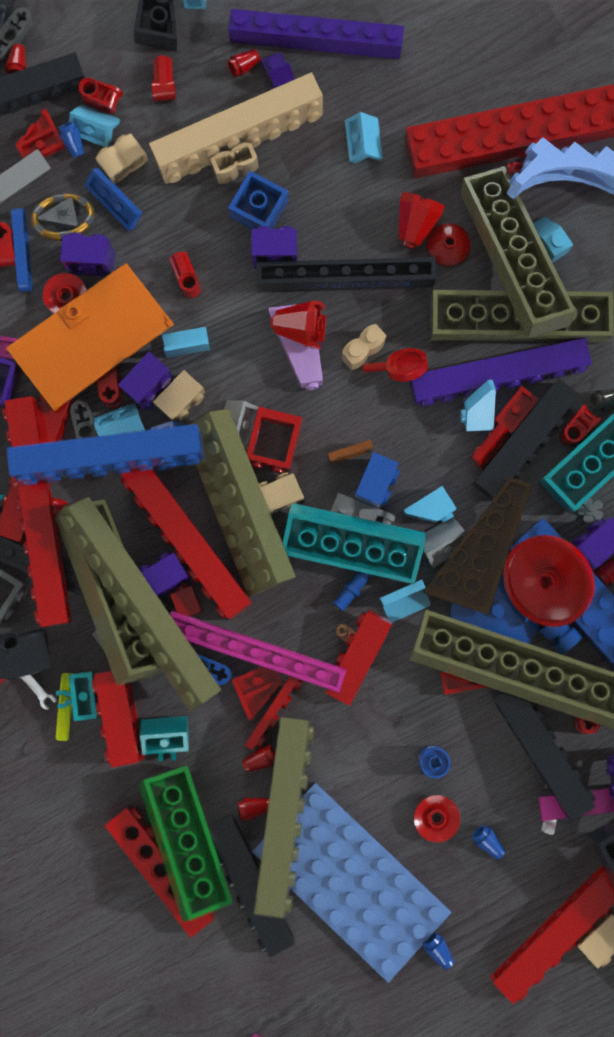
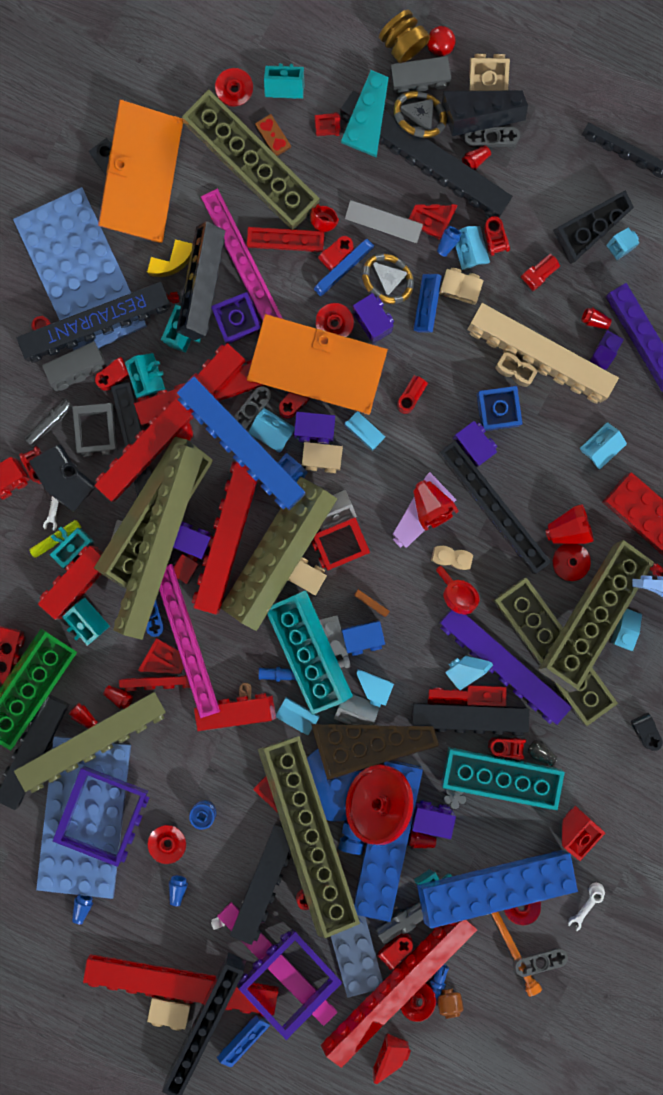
camera: 55 degrees right, 5 degrees up
none -> dark purple window [52,766,150,867]

